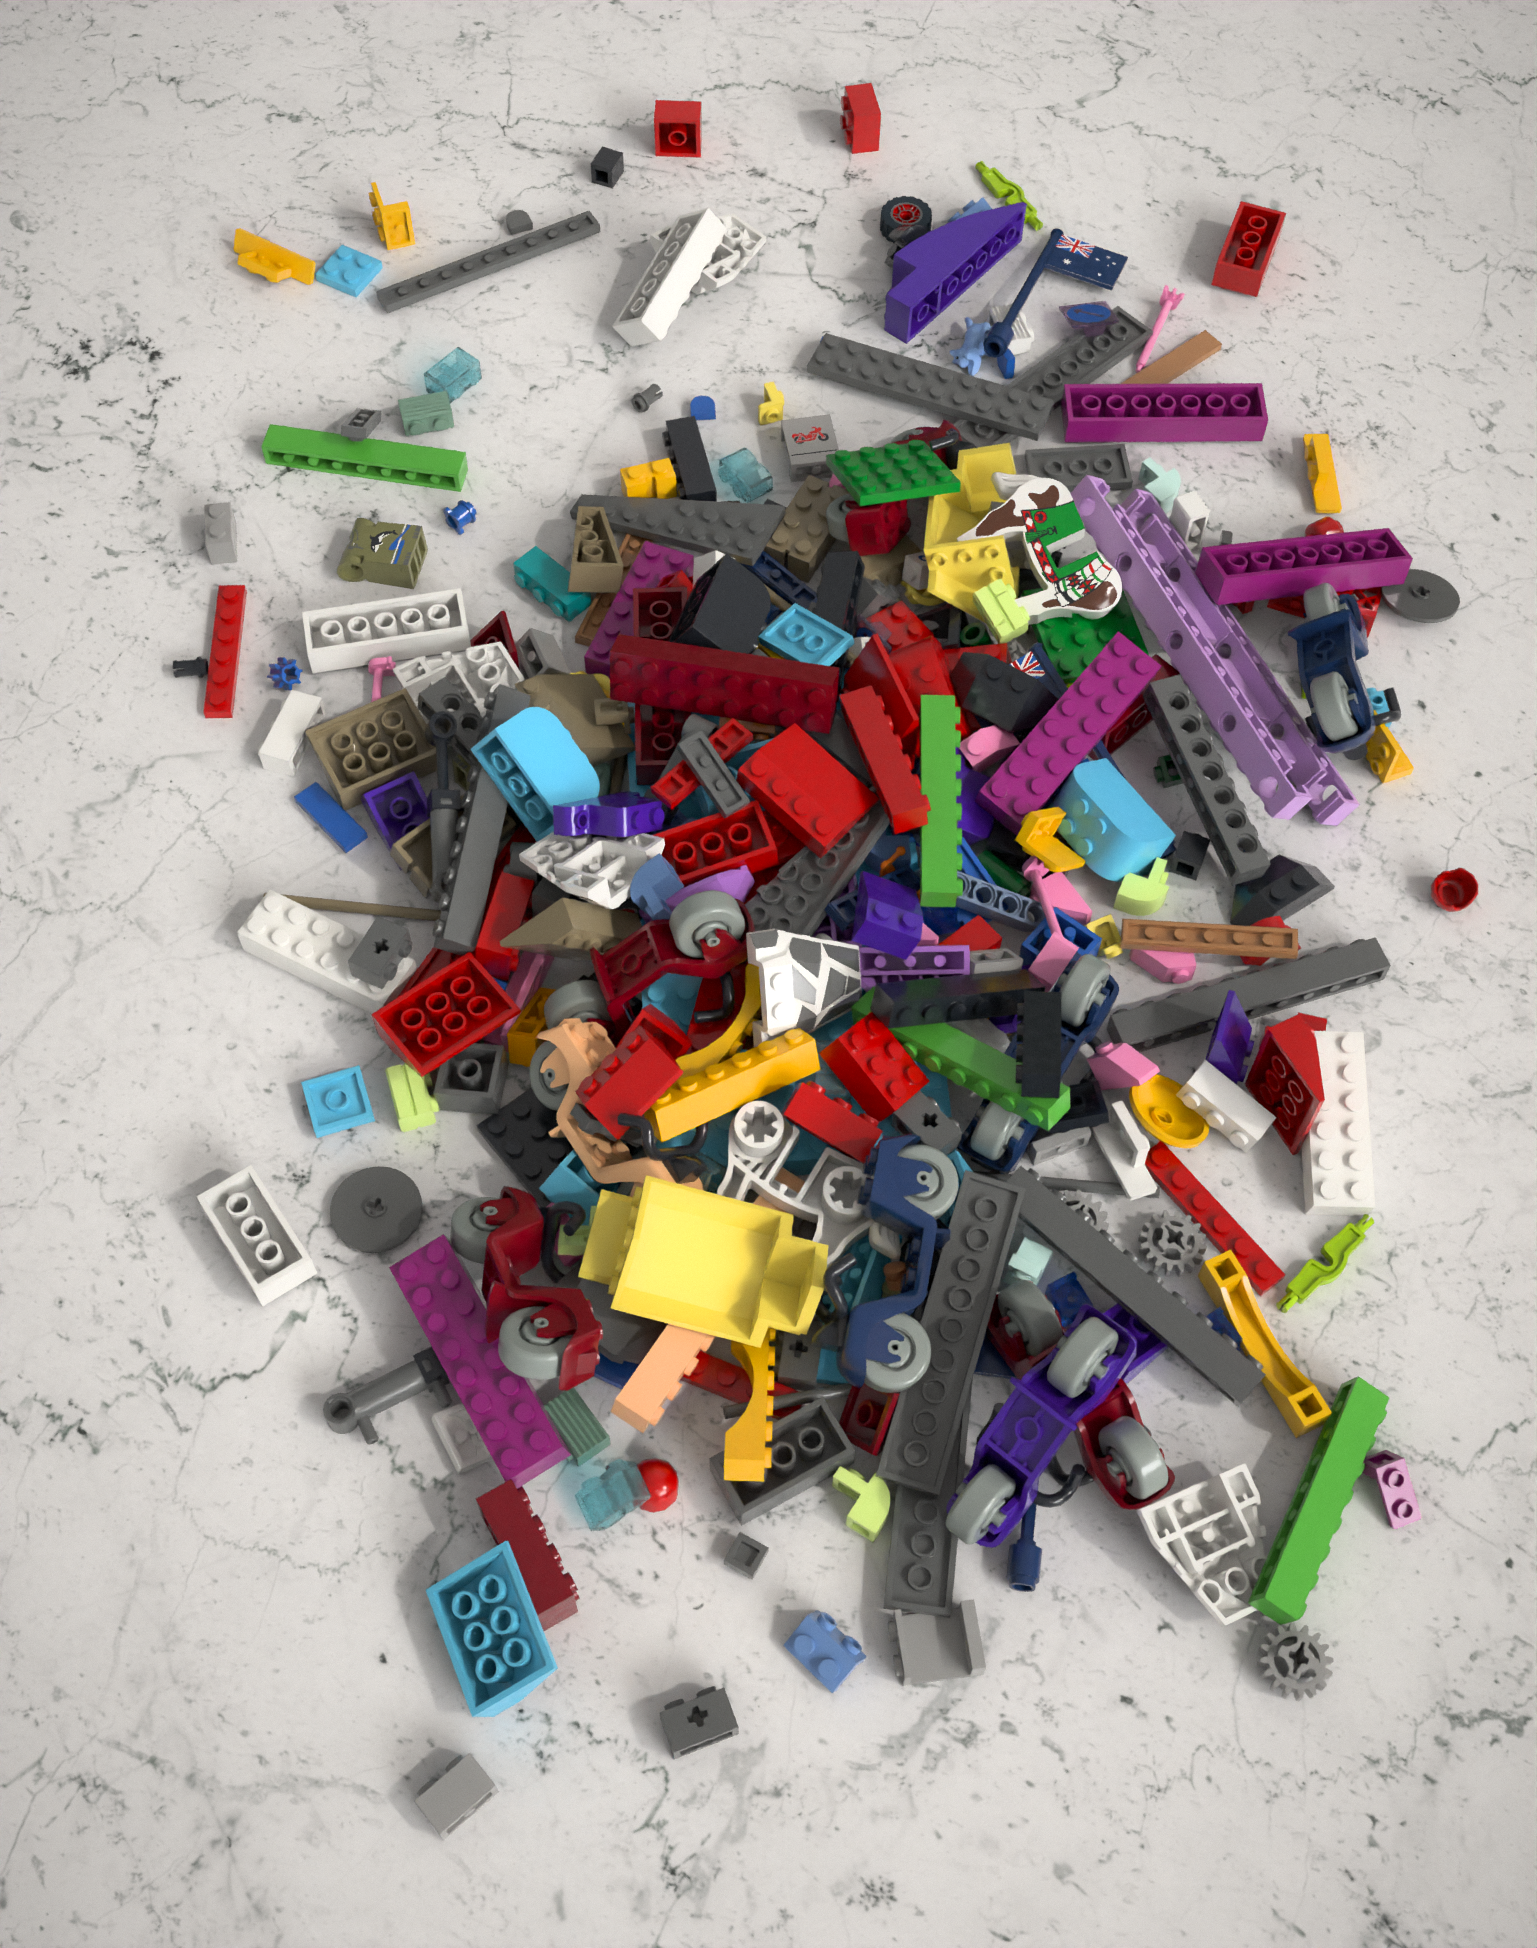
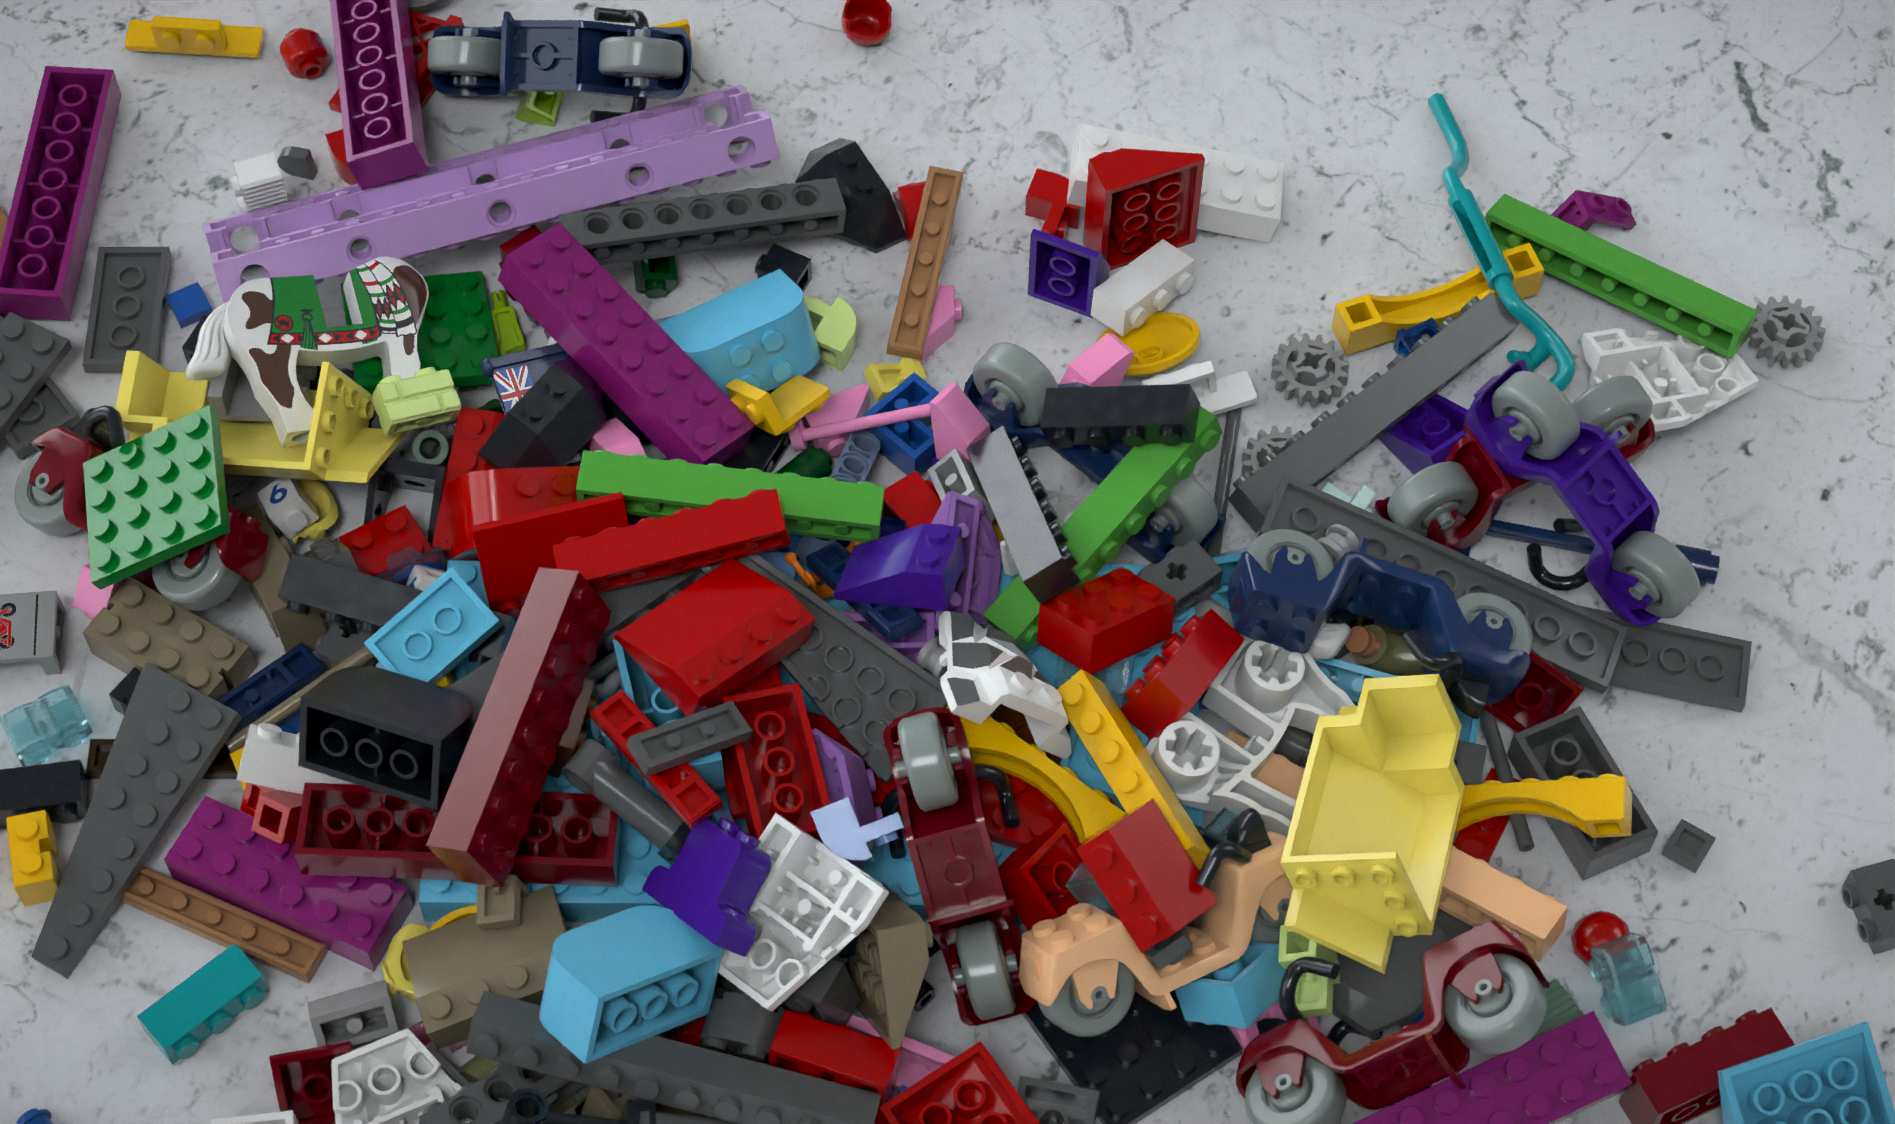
camera: 85 degrees left, 0 degrees up
light orange slope [507,987,556,1067] -> none
dark tan wedge [568,506,624,594] -> none
medium blue bracket [783,1610,866,1693] -> none
yellowish green brick [832,1466,890,1543] -> none
light grey panel [888,1599,986,1686] -> none
clear blue brick [1044,1271,1093,1327] -> none
dark grey brick [1107,937,1391,1053] -> none
light aqua brick [1138,457,1181,514] -> none
red plate [1145,1141,1286,1296] -> none
lime piece [1276,1214,1374,1313] -> none
none -> light grey wheel [1317,524,1360,567]
none -> teal piece [1428,93,1576,391]

